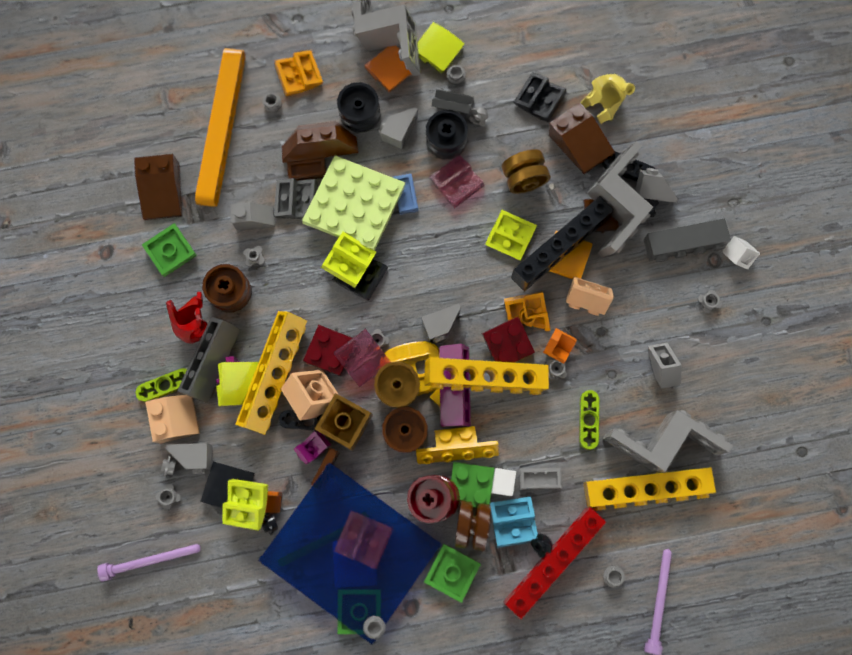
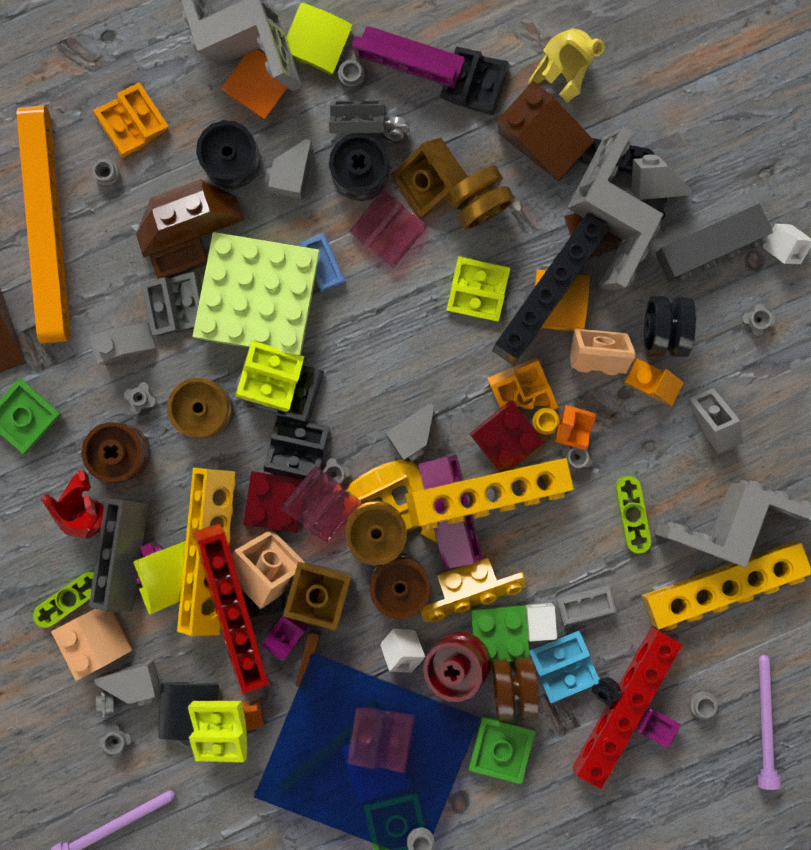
camera: 20 degrees left, 10 degrees up
black plate [262,514,278,535] -> none
none -> pearl gold wheel [167,378,233,439]
none -> red brick [192,524,269,694]
none -> black slope [264,416,330,483]
none -> magenta panel [352,26,465,88]
none -> white panel [381,628,425,673]
none -> pearl gold slope [391,137,468,218]
none -> yellow plate [532,408,560,435]
none -> light orange slope [623,358,684,407]
none -> magenta bracket [636,707,681,749]
none -> black wheel [644,296,696,358]

